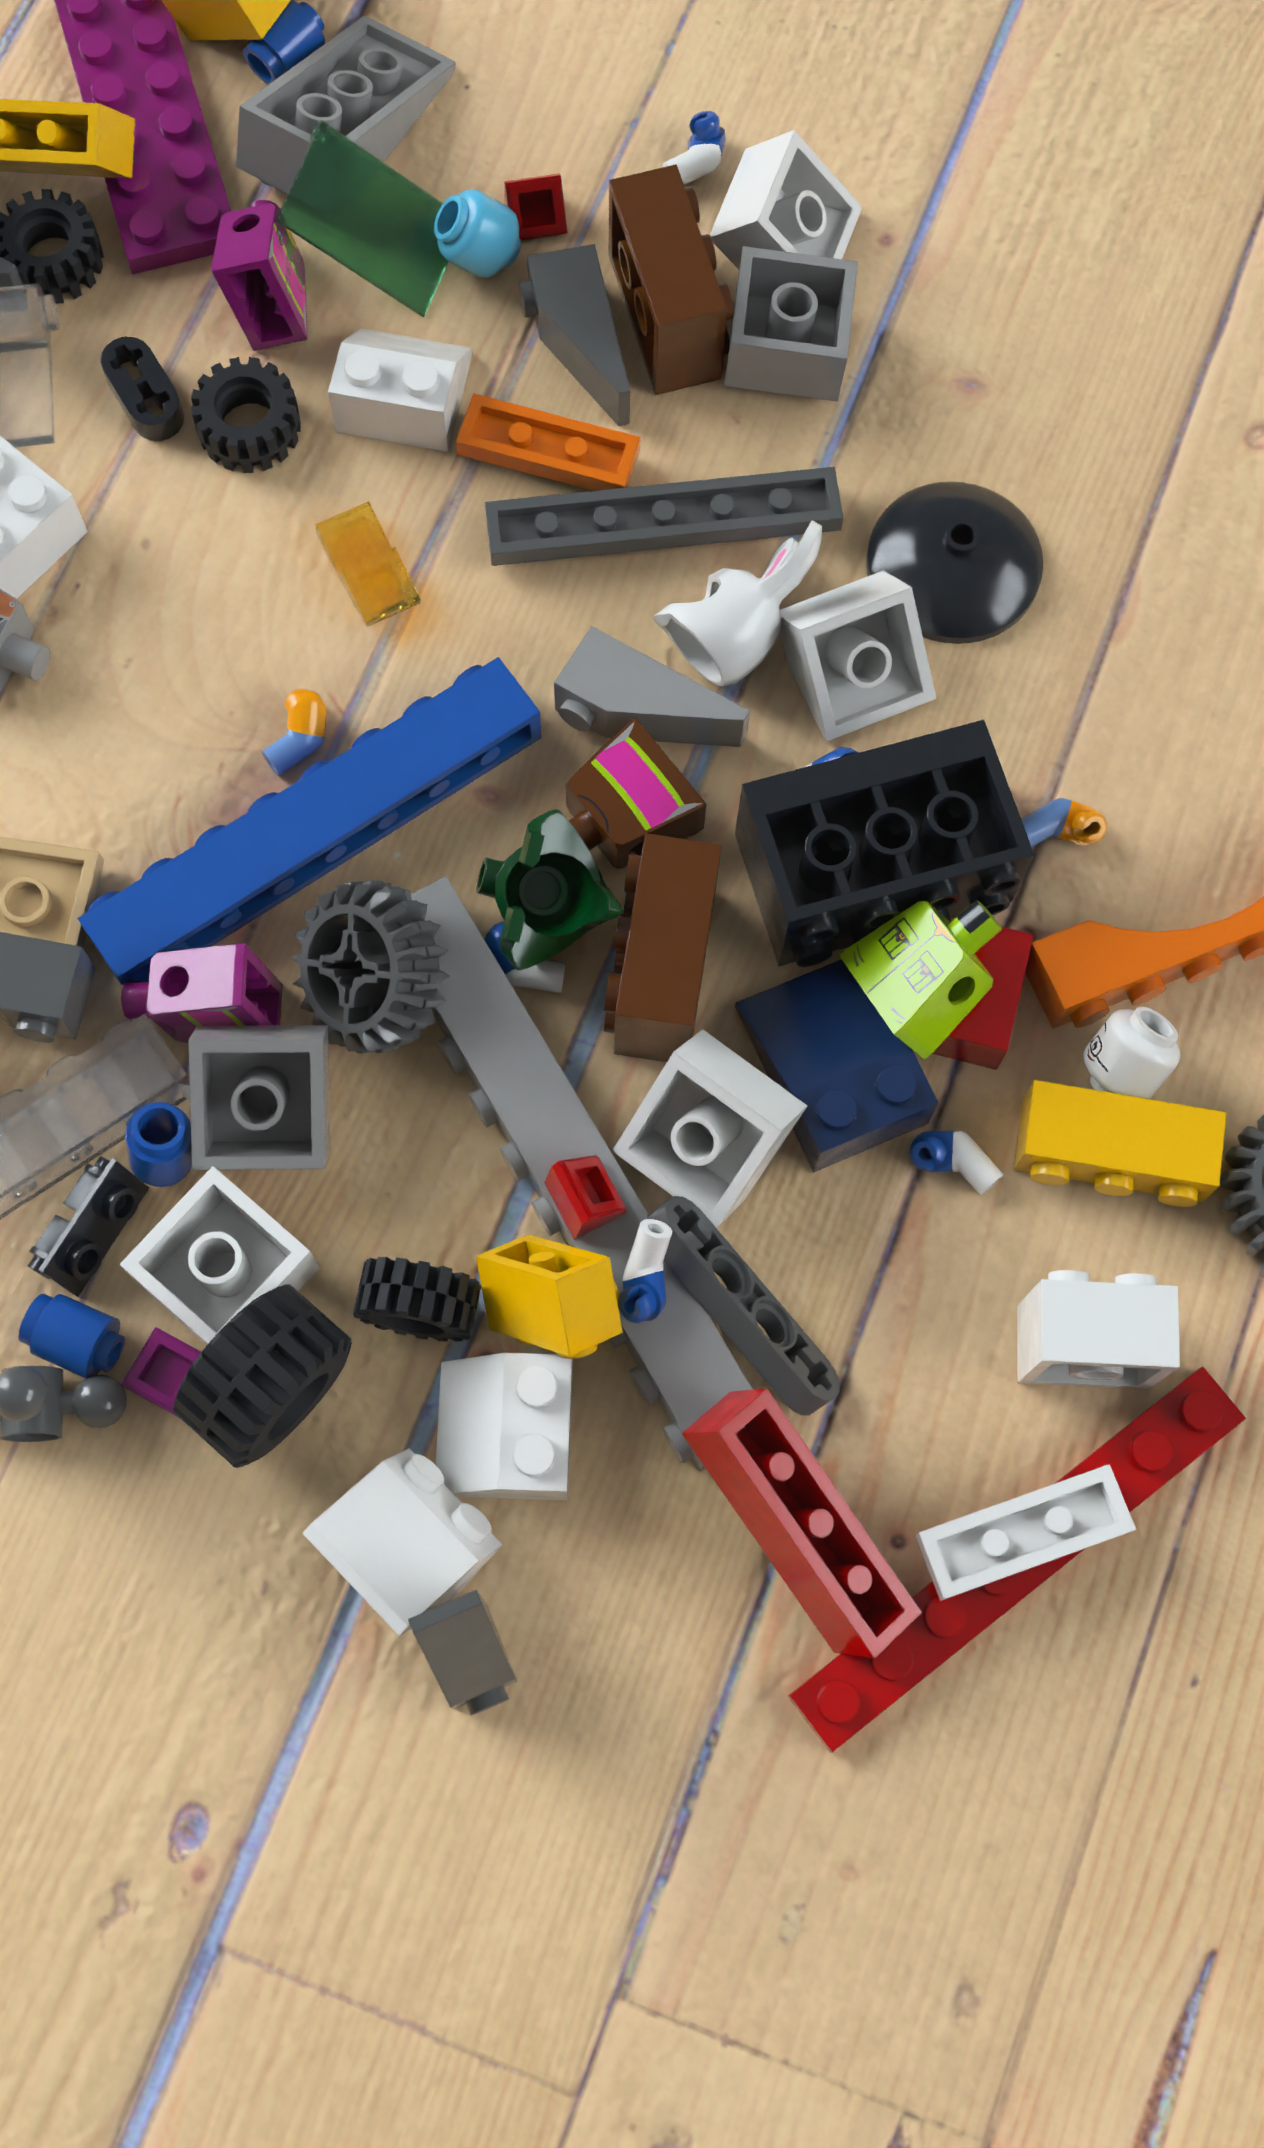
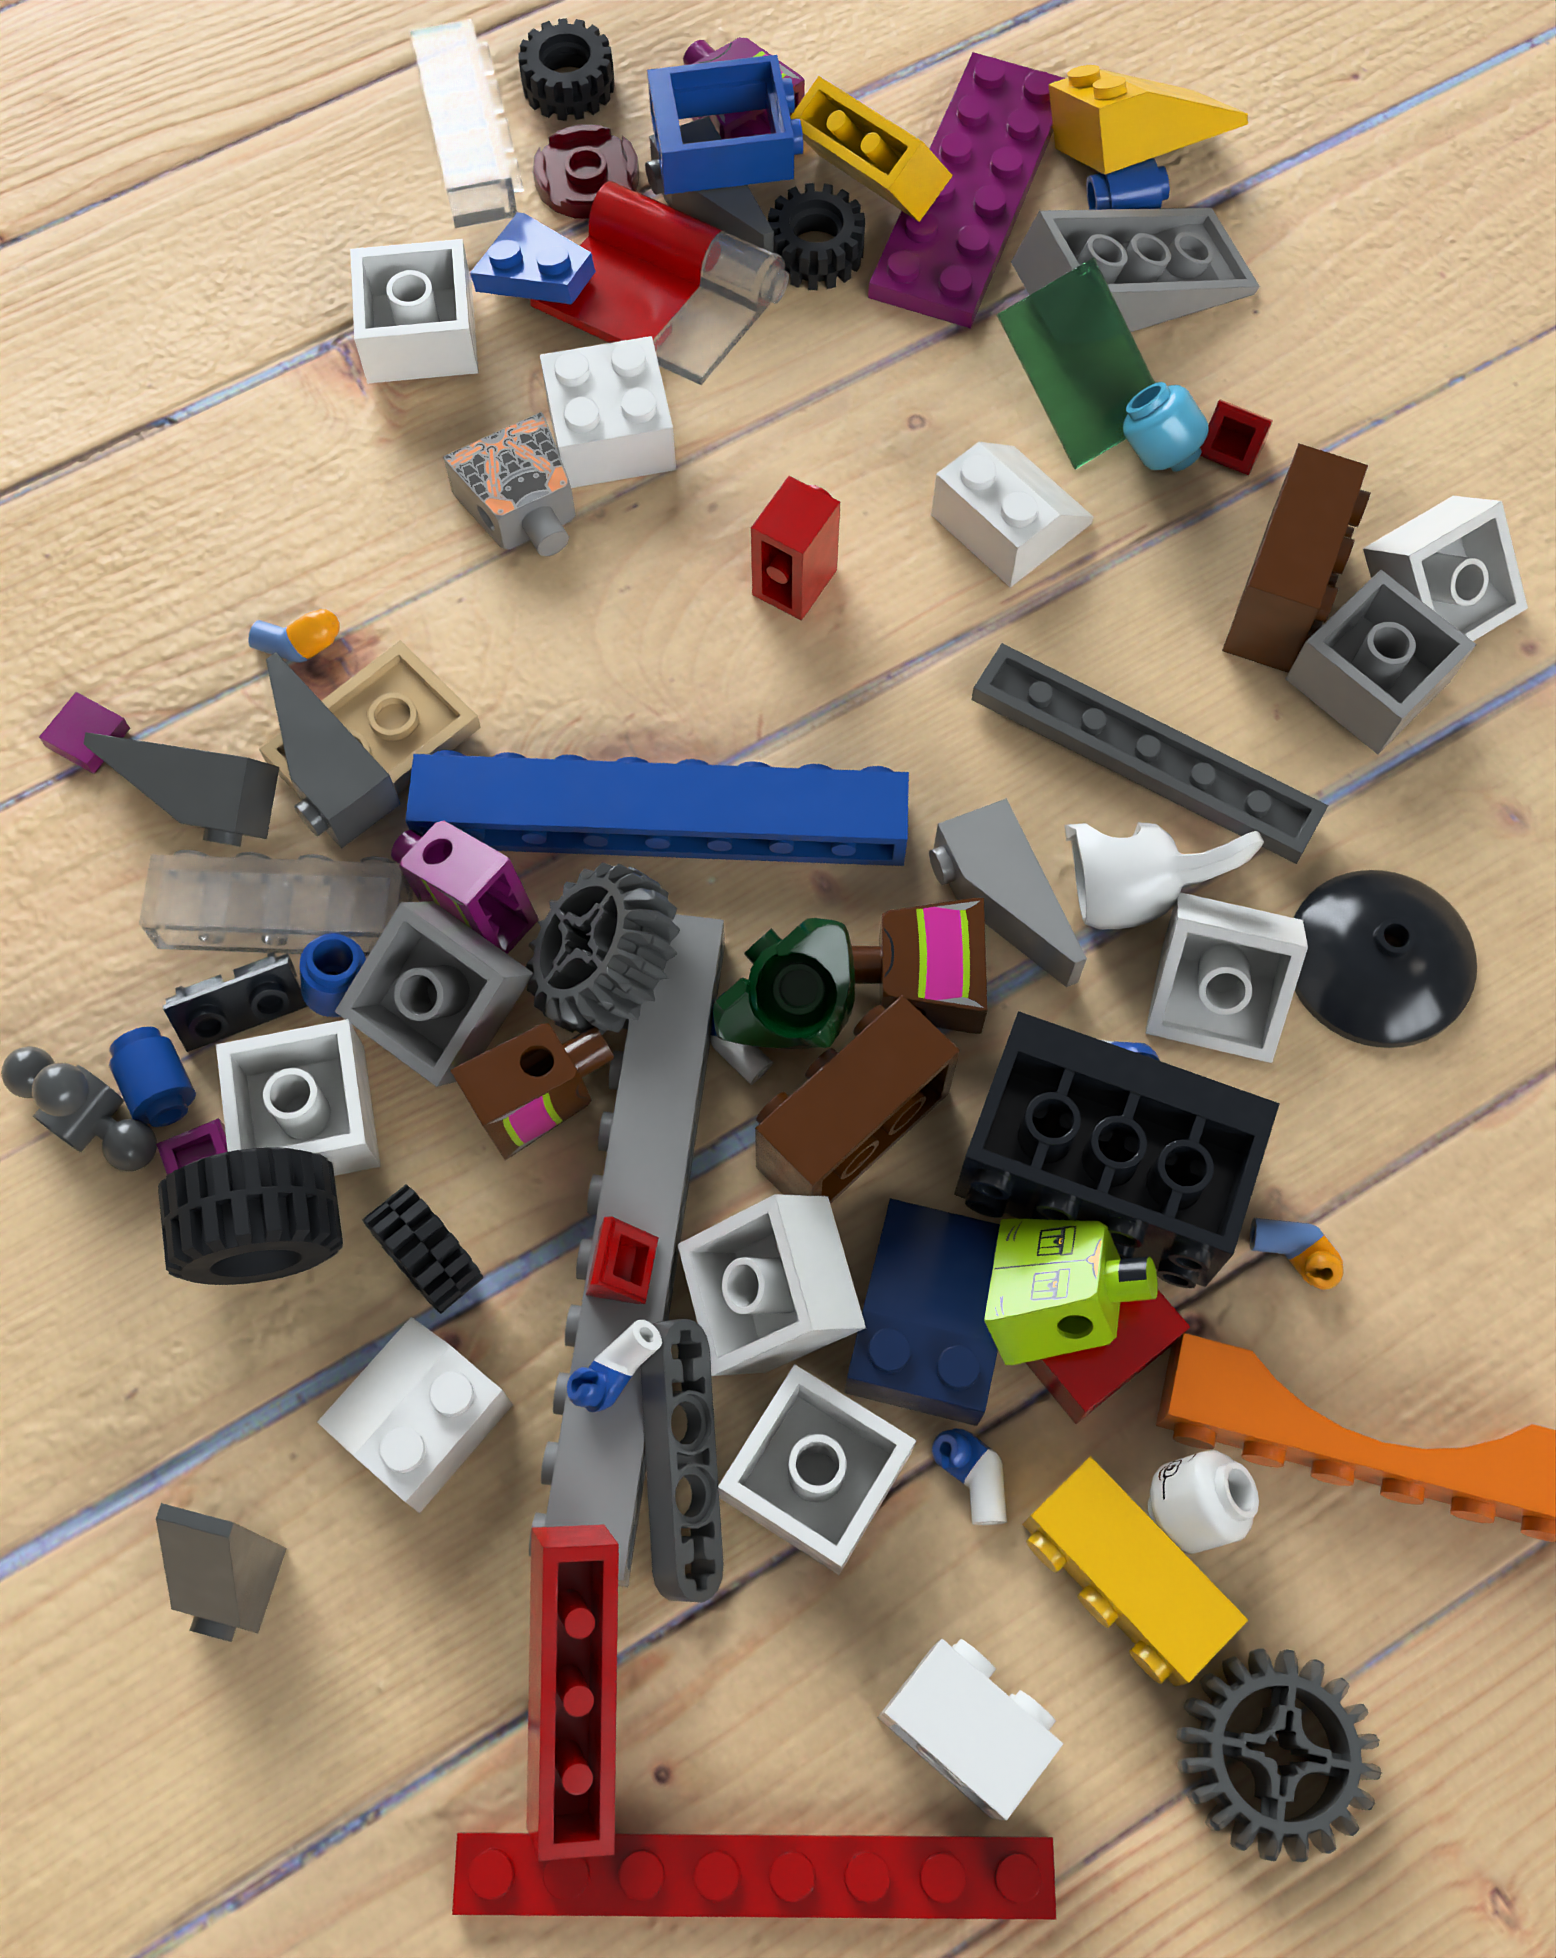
camera: 40 degrees right, 5 degrees down
black beam [100,337,184,441] -> none
black tyre [191,357,301,473] -> none
magenta torso [211,200,308,351] -> none
arm [261,689,327,776] -> none
white slope [302,1448,502,1636] -> none
clear yellow slope [315,501,421,627] -> none
orange plate [456,393,641,491] -> none
yellow brick [476,1234,623,1359] -> none
dark grey slope [519,244,630,426] -> none
arm [662,111,726,185] -> none
white plate [915,1464,1136,1601] -> none
none -> reddish brown torso [450,1023,615,1160]
none -> white brick [718,1364,916,1575]
none -> red brick [751,476,841,621]

